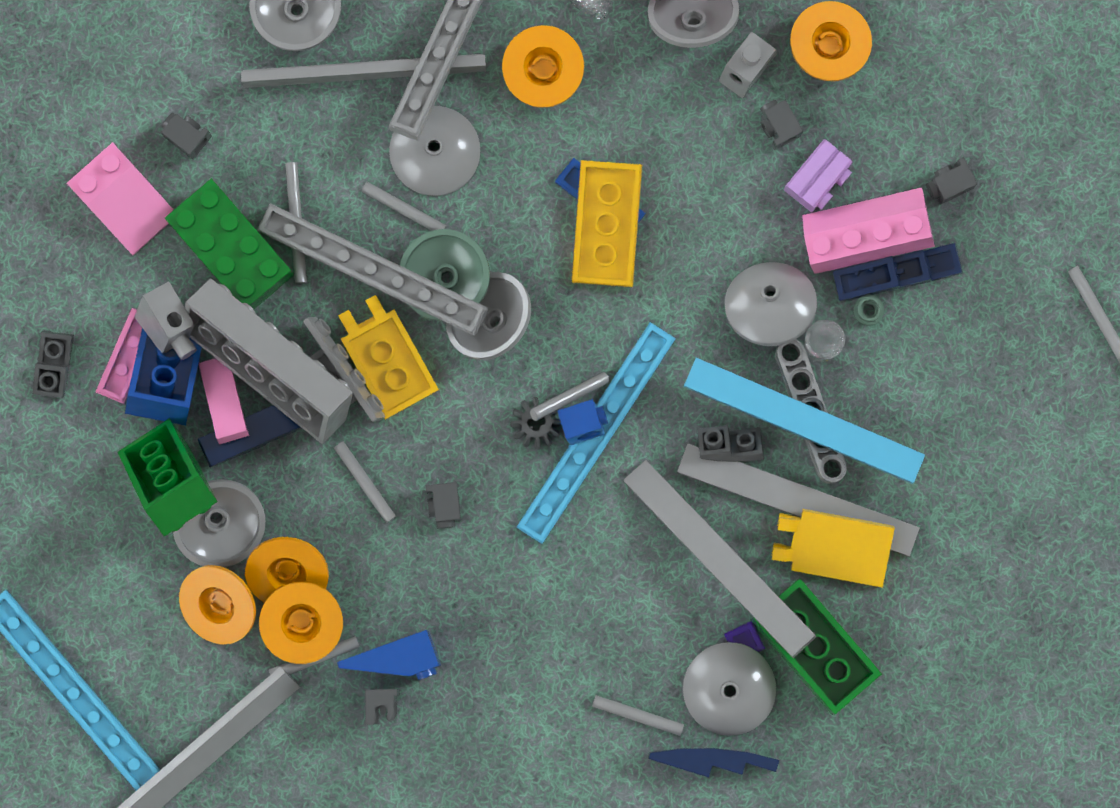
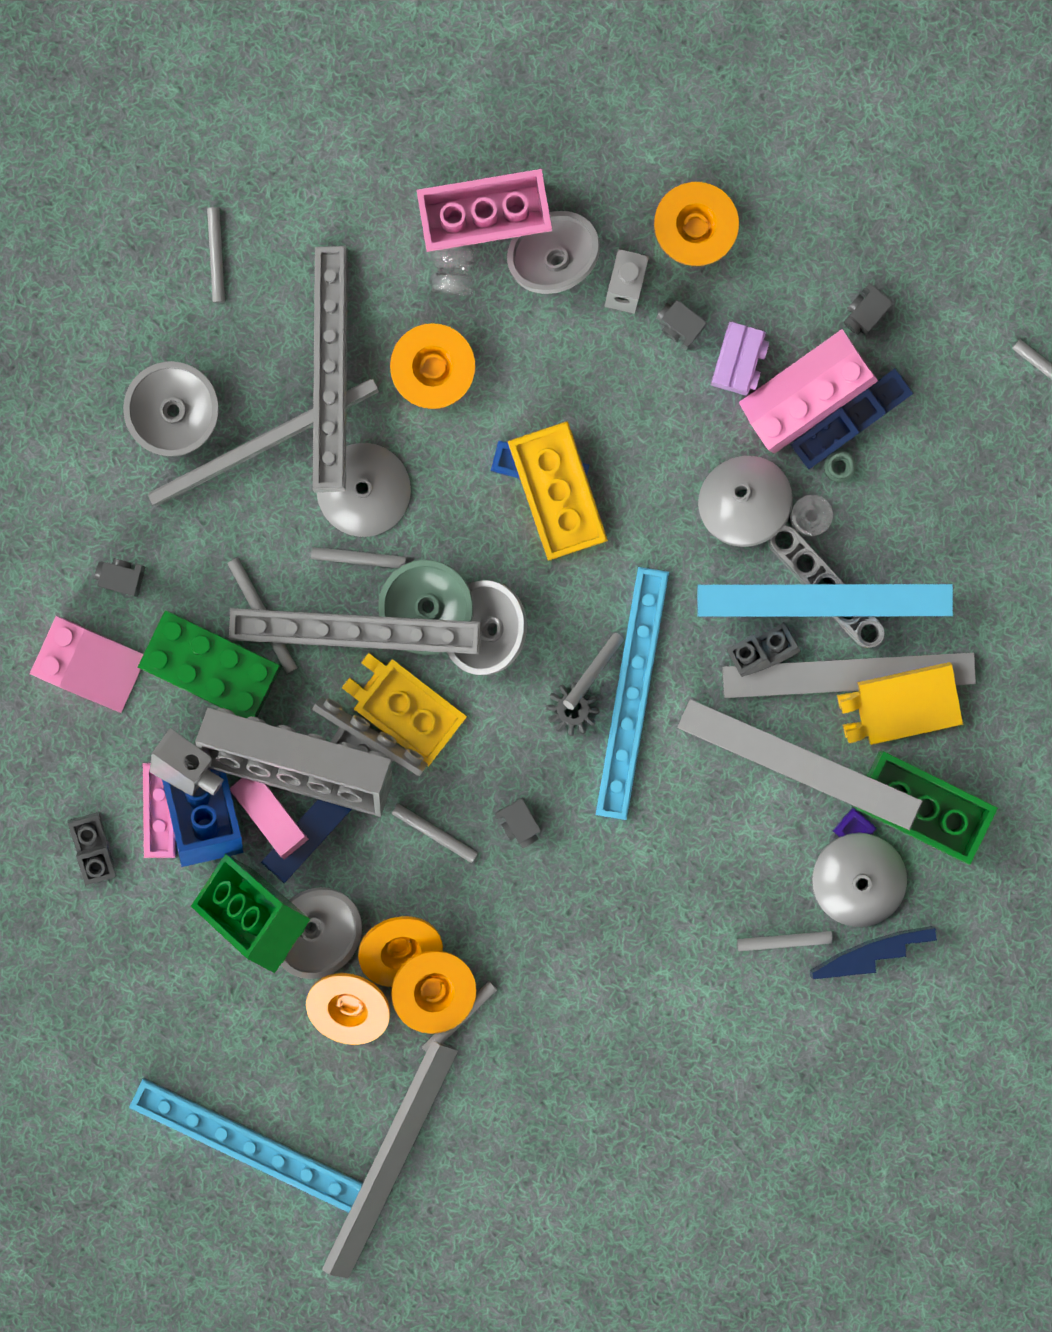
camera: 25 degrees left, 5 degrees up
blue slope [337,630,441,680] -> none
dark grey hinge [365,689,400,725] -> none
blue brick [558,399,608,445] -> none

